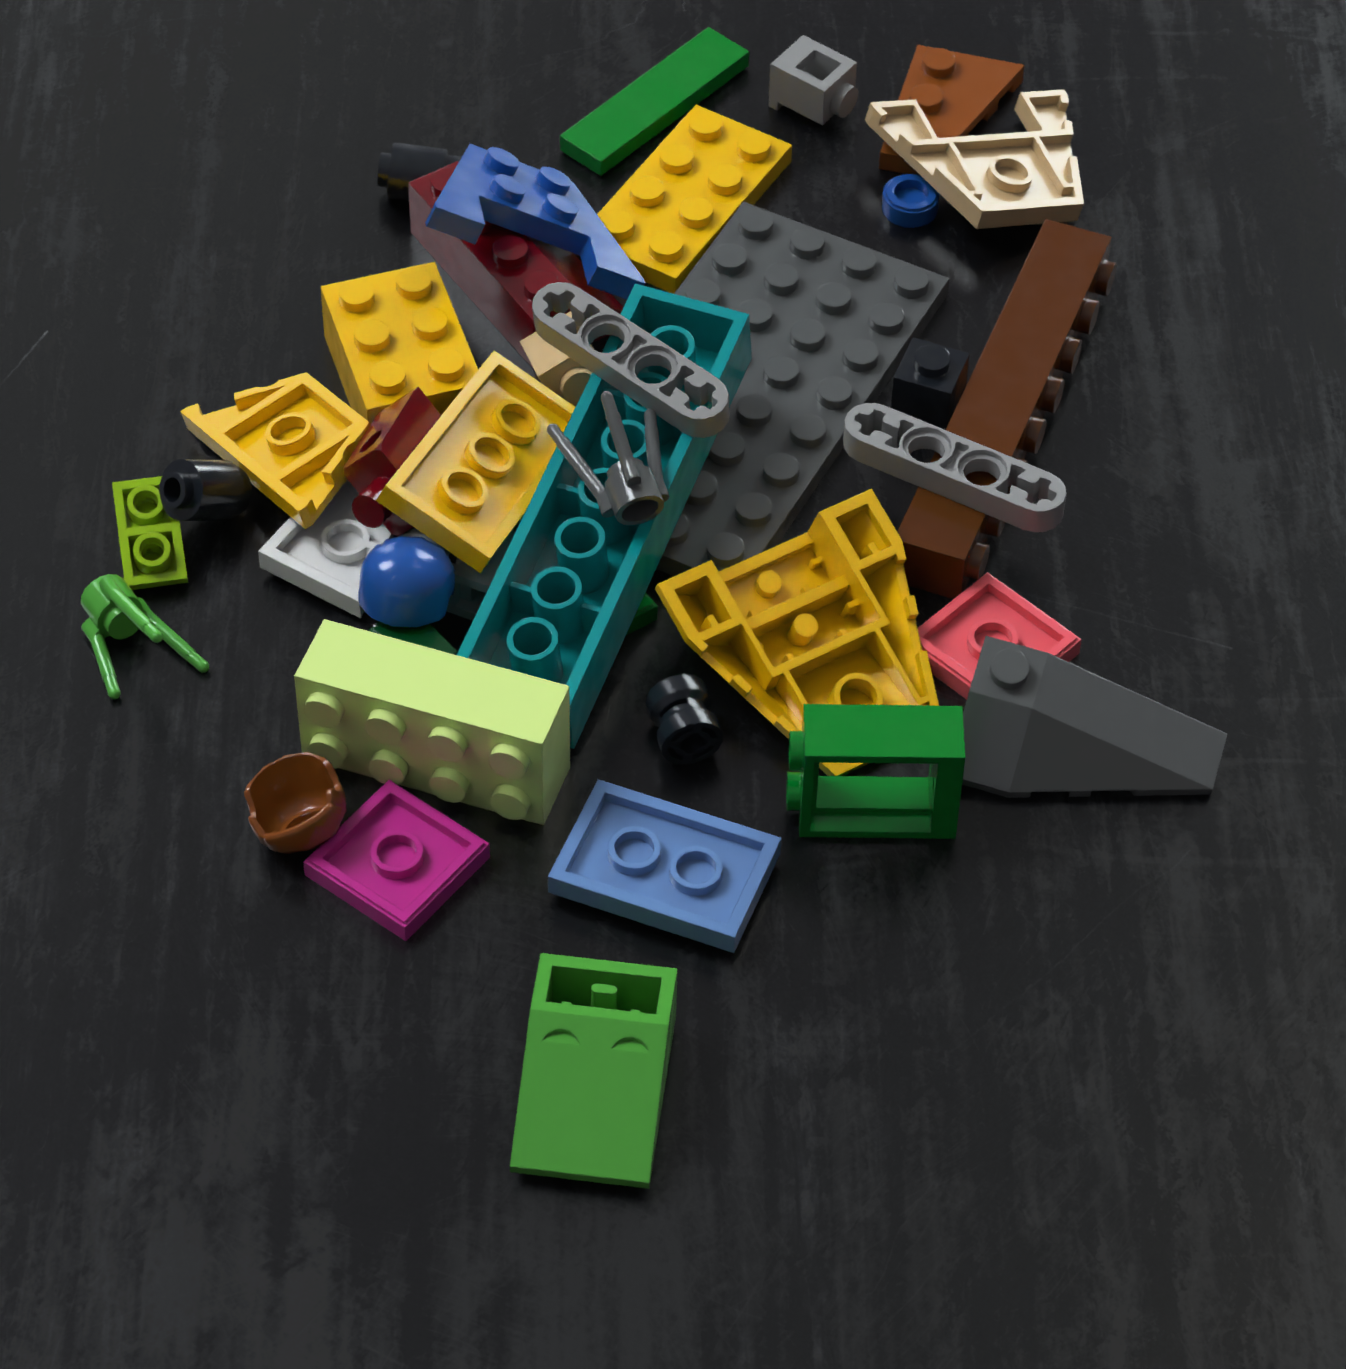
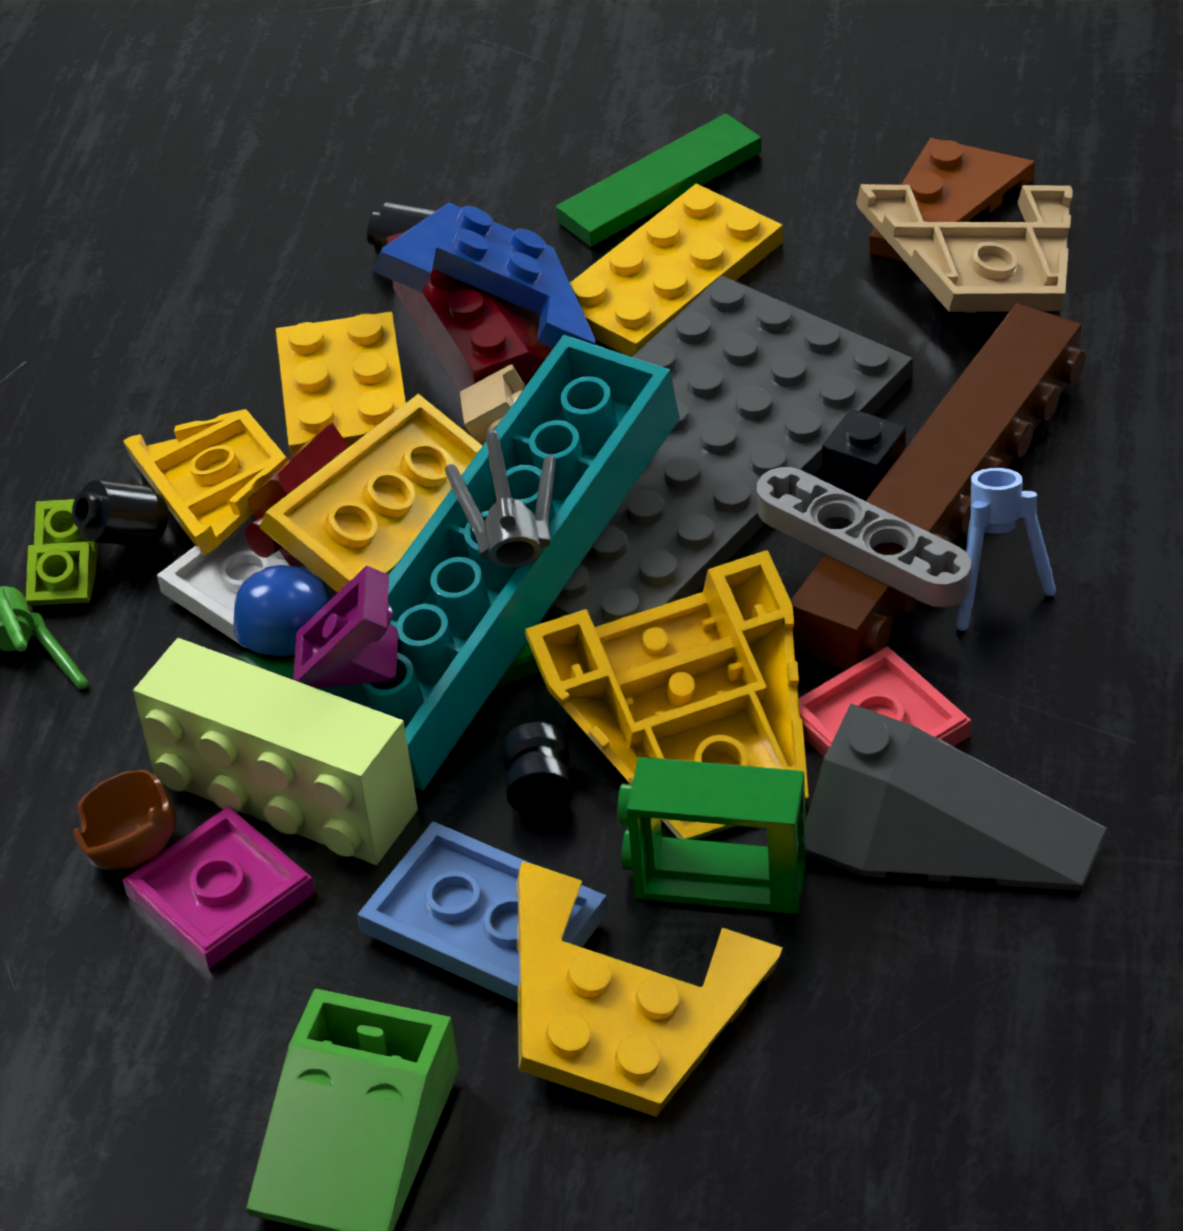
camera: 15 degrees right, 5 degrees down
light grey beam [532,282,730,438] -> none
light grey brick [768,35,858,125] -> none
blue tile [882,174,940,228] -> none
none -> magenta slope [293,565,398,688]
none -> yellow wing [516,861,782,1117]
none -> light blue plant [956,468,1056,631]

